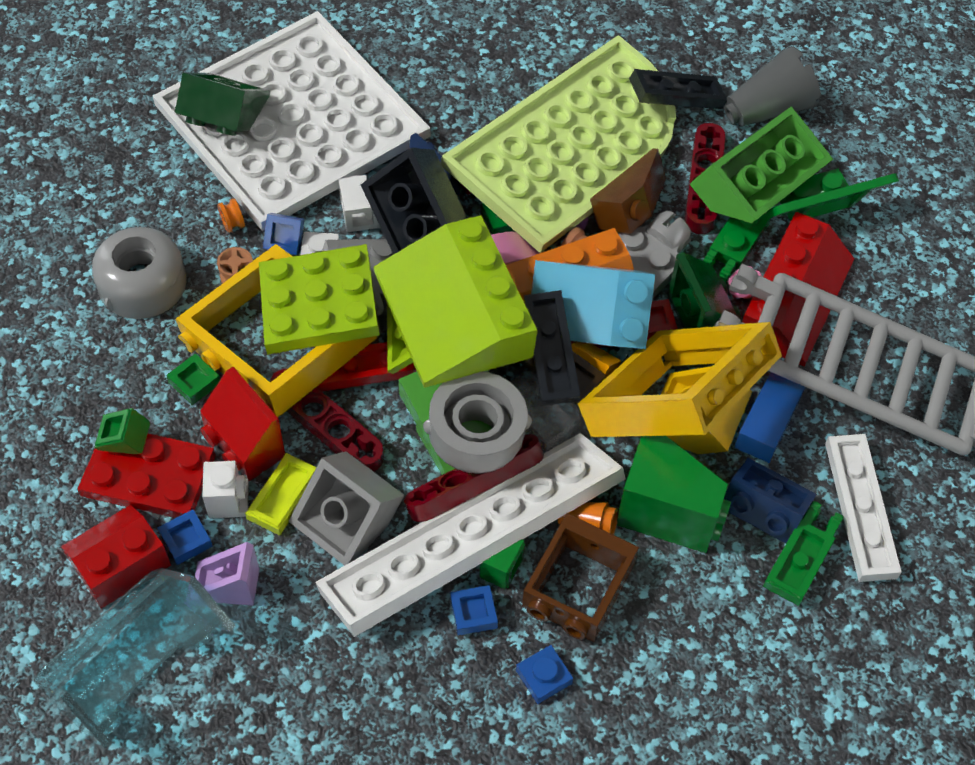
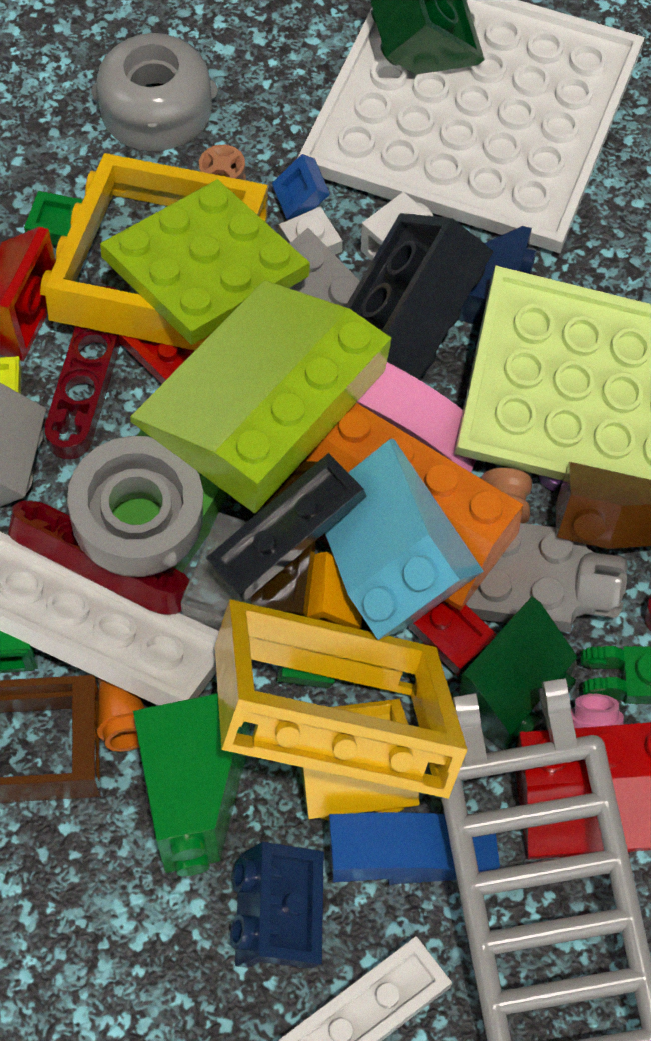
camera: 60 degrees right, 5 degrees up
orange bush [217,198,245,233] -> none
green hinge [763,501,844,606] -> none

